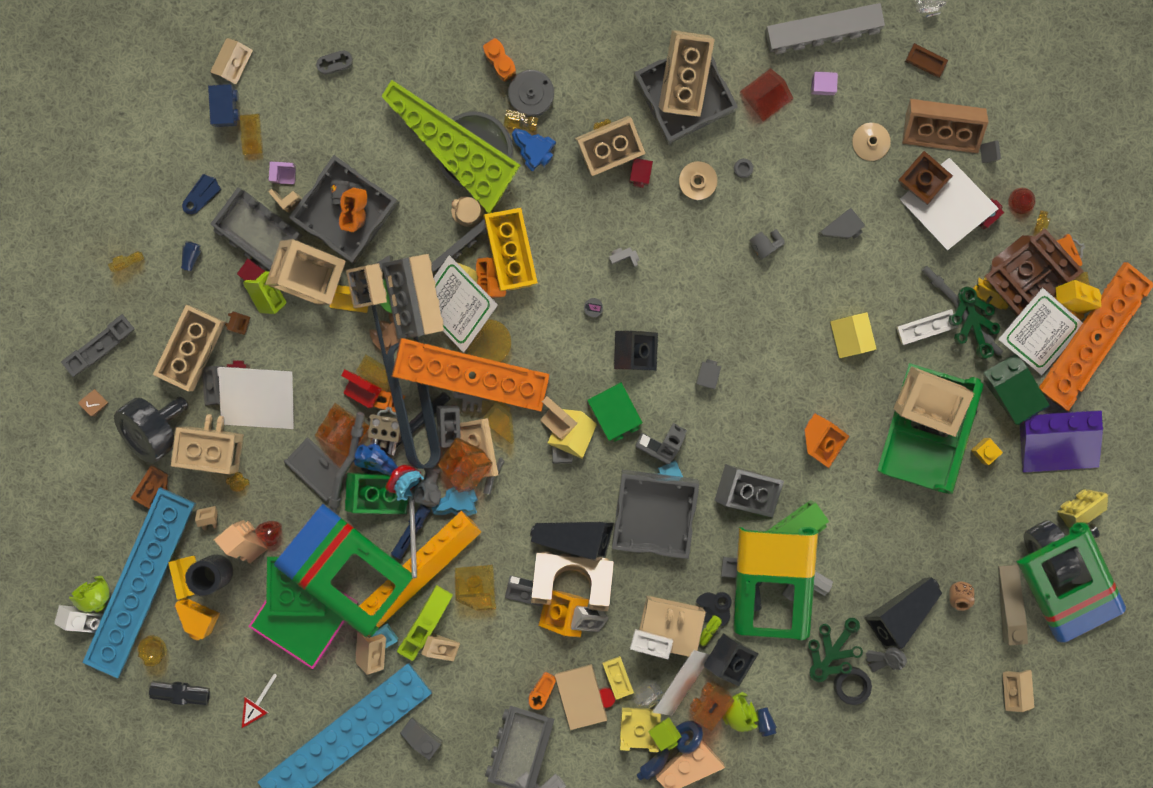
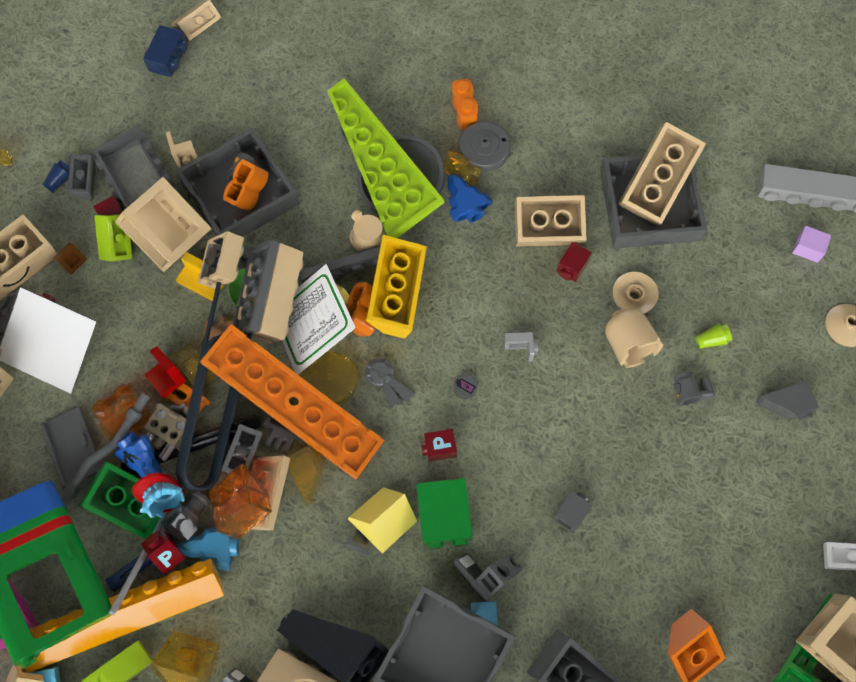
camera: 25 degrees right, 20 degrees down
dark blue piece [182,174,221,215] -> none
clear yellow slope [240,113,263,155] -> none
lavender panel [269,162,296,184] -> none
dark grey beam [316,50,353,75] -> none
dark grey plant [483,457,505,494] -> none
tan panel [541,396,577,440] -> none
black slope [614,331,658,371] -> none
dark grey tile [734,158,753,178] -> none
clear red slope [740,68,794,122] -> none
light yellow slope [830,312,876,358] -> none
none -> dark grey slope [67,154,95,201]
none -> dark red brick [141,528,185,575]
none -> dark grey piece [365,358,415,408]
none -> dark red brick [420,429,457,462]
none -> tan cylinder [605,309,663,368]
none -> lime cone [695,323,732,349]

